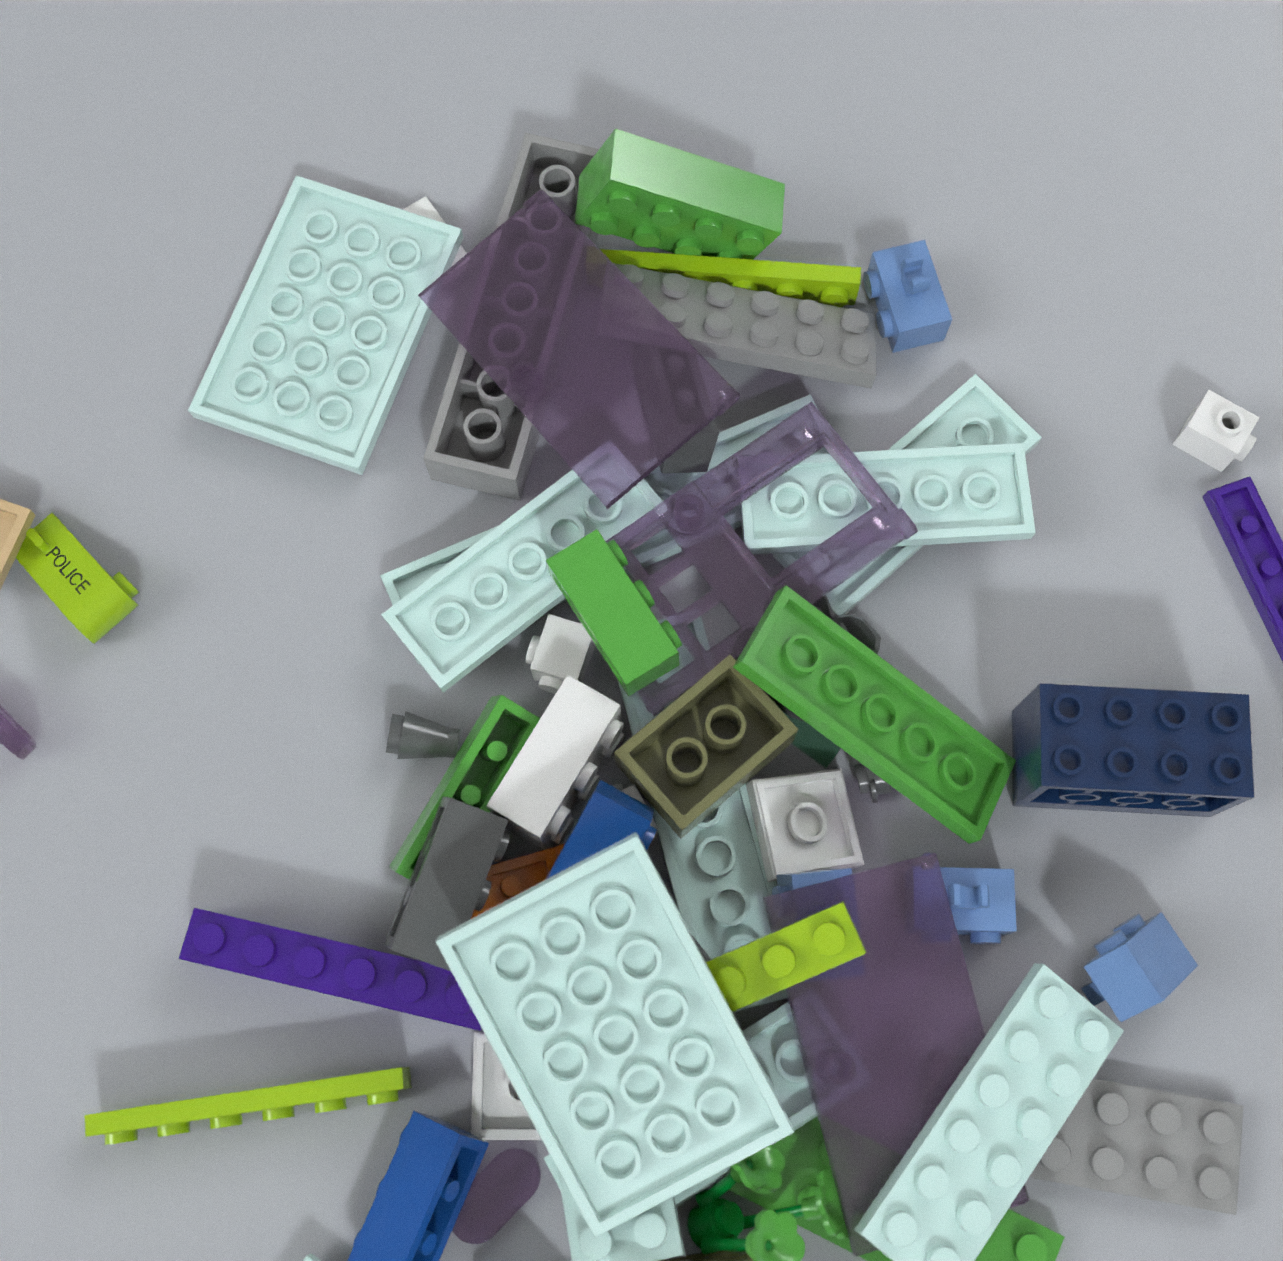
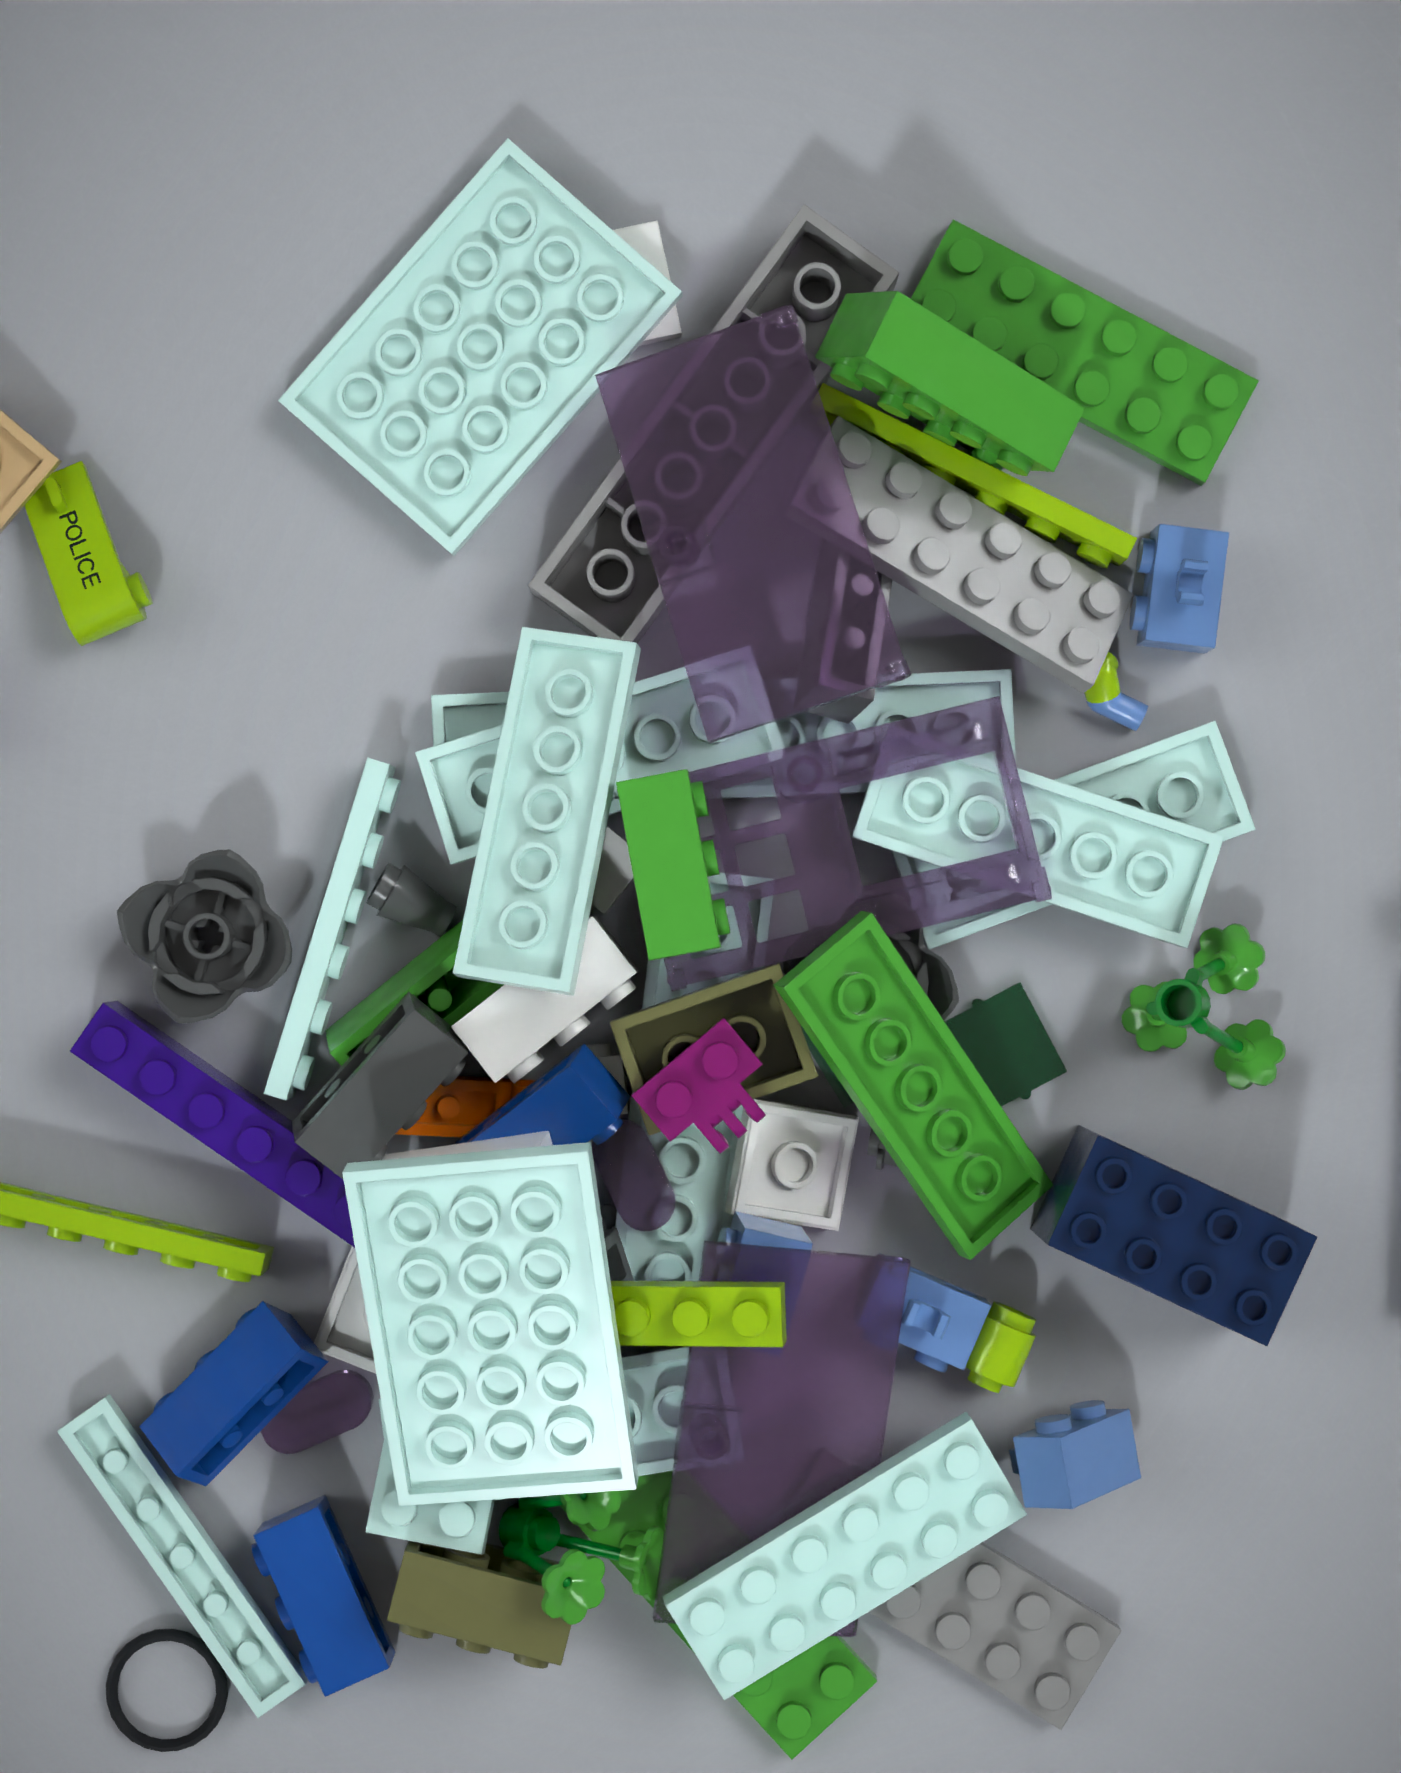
camera: 20 degrees right, 15 degrees up
none -> dark grey brick [117,849,292,1023]
none -> light aqua plate [263,757,401,1101]
none -> light aqua plate [453,627,641,996]
none -> clear purple tile [592,1118,675,1231]
none -> magenta hinge [631,1017,766,1154]
none -> bright green plate [911,219,1259,486]
none -> clear green piece [944,982,1067,1106]
none -> lime brick [966,1301,1036,1393]
none -> arm [1084,652,1148,731]
none -> bright green plant [1122,923,1286,1090]

